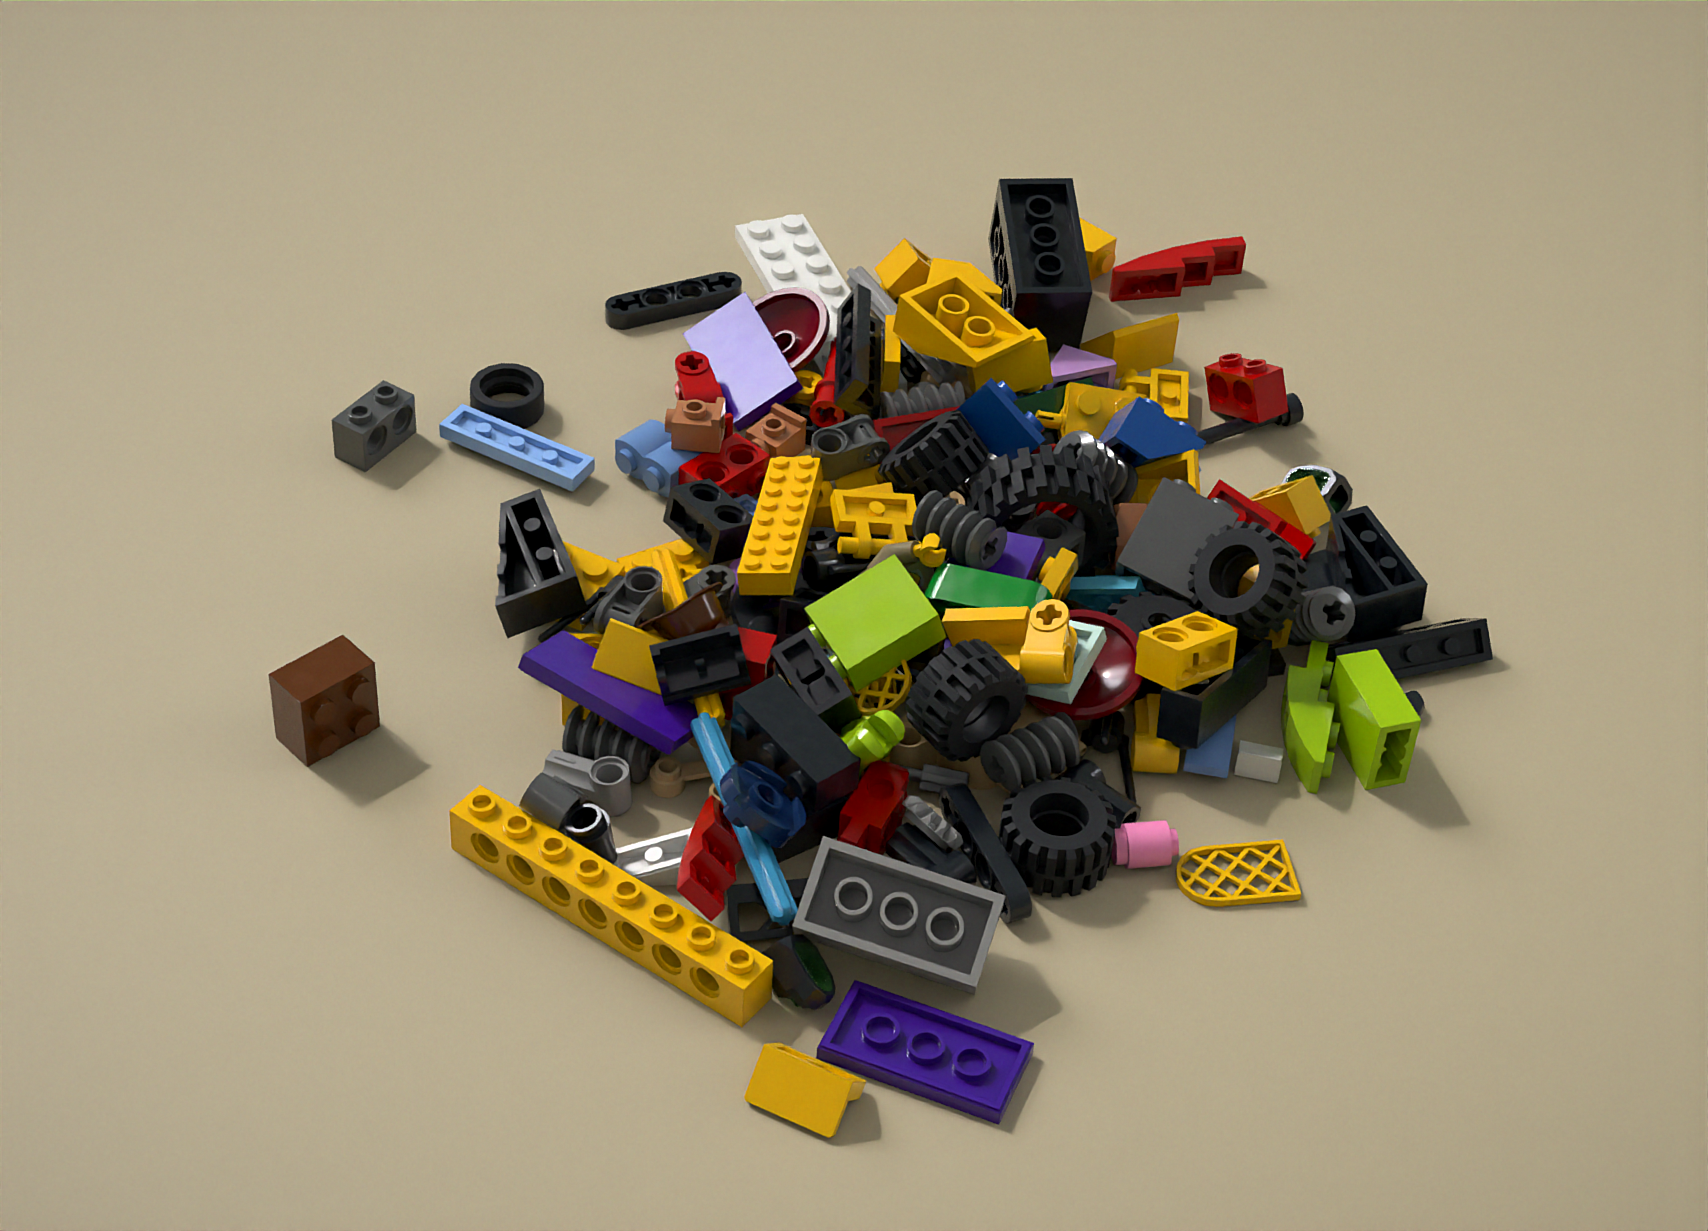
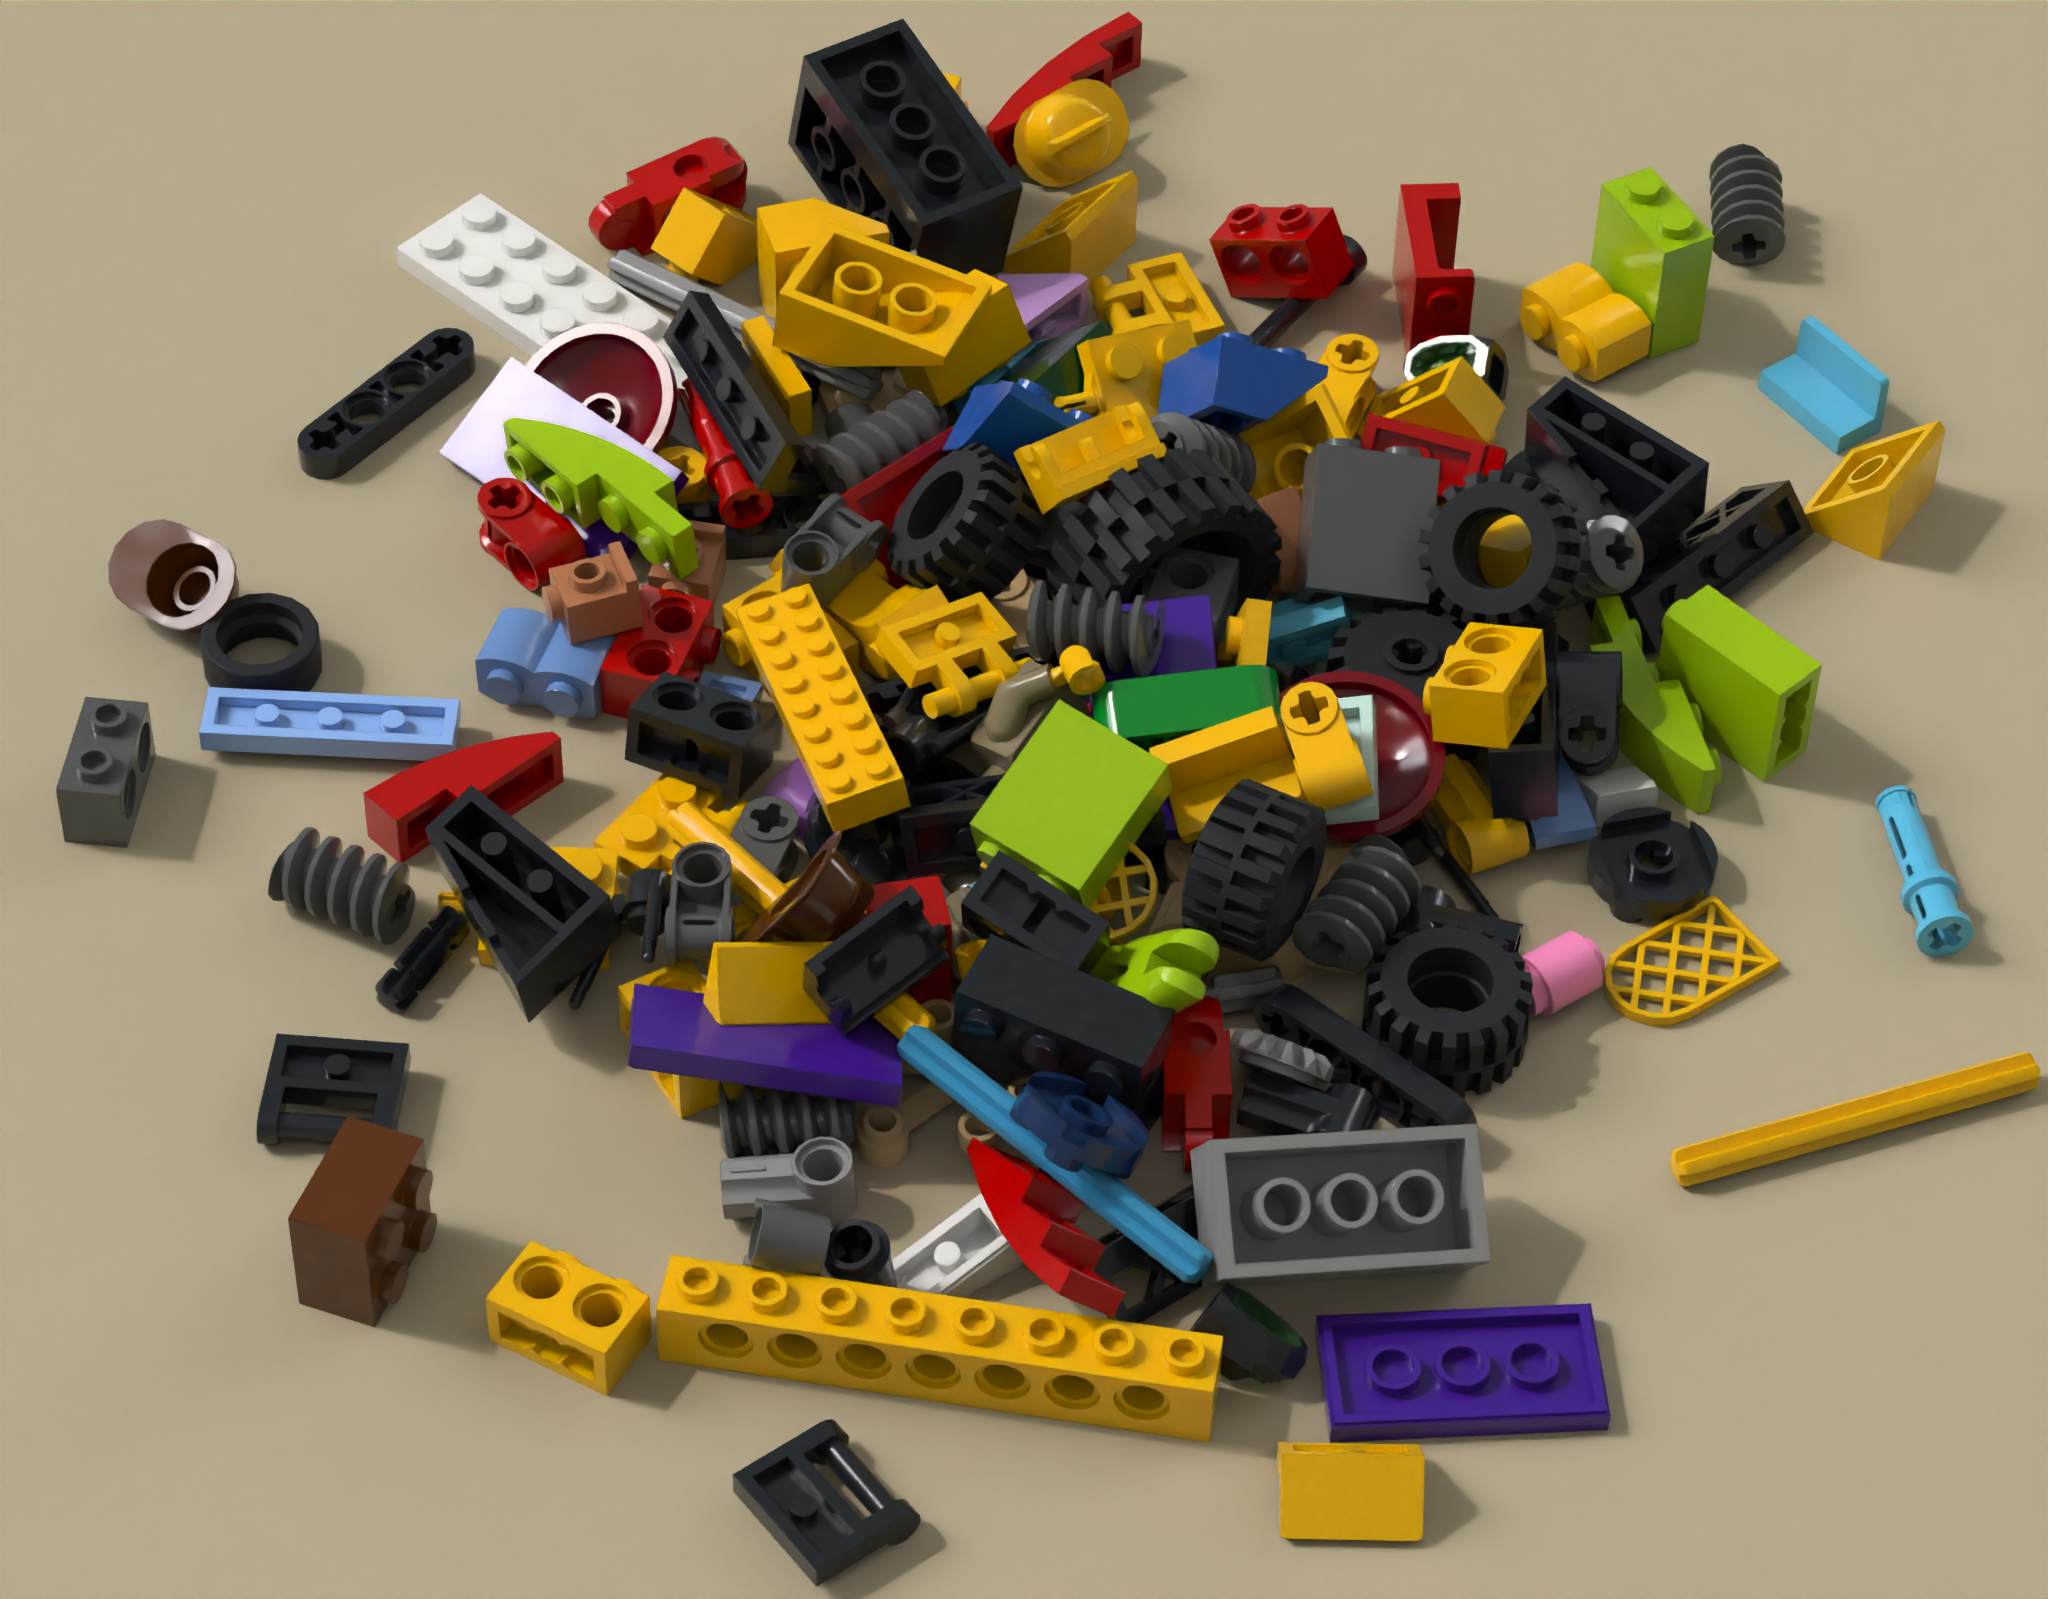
camera: 25 degrees left, 5 degrees up
none -> reddish brown piece [108,519,239,633]
none -> black plate [256,1033,411,1145]
none -> dark grey piece [268,827,416,945]
none -> red slope [363,731,564,863]
none -> black axle [375,906,470,1013]
none -> yellow brick [486,1240,652,1396]
none -> lime slope [503,417,699,580]
none -> red piece [588,136,748,257]
none -> black plate [732,1419,921,1587]
none -> yellow piece [1013,78,1129,188]
none -> yellow hinge [1013,402,1167,515]
none -> yellow piece [1310,333,1379,439]
none -> red panel [1392,183,1475,365]
none -> yellow brick [1519,262,1652,382]
none -> black piece [1556,651,1623,776]
none -> black plate [1587,807,1718,923]
none -> lime brick [1591,167,1715,359]
none -> yellow axle [1670,1052,2041,1187]
none -> dark grey piece [1709,143,1786,266]
none -> medium azure panel [1758,316,1890,455]
none -> yellow slope [1803,420,1946,560]
none -> medium azure pin [1875,785,1974,957]

